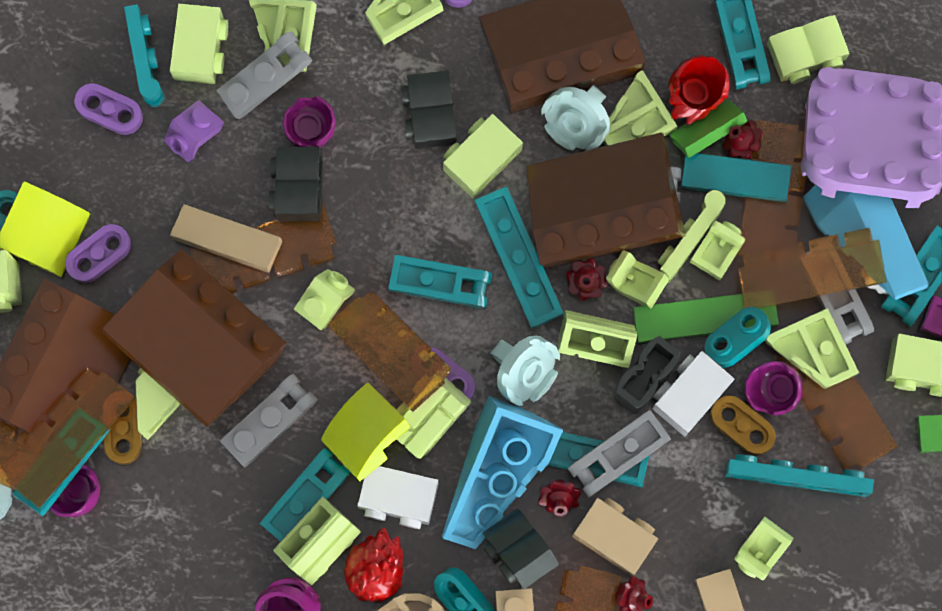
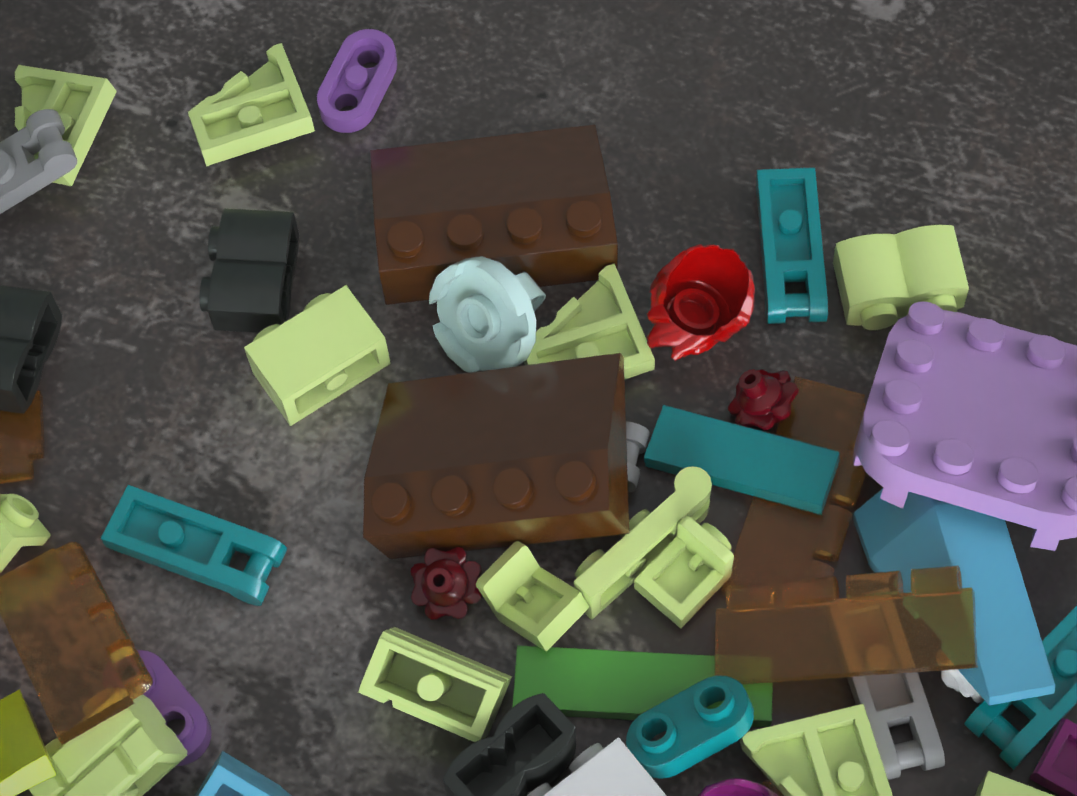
camera: 15 degrees right, 15 degrees down
magenta hair [282,96,336,148] -> none
teal plate [474,186,564,330] -> none
light aqua tile [490,336,560,406] -> none
bright green tile [669,98,747,158] -> none

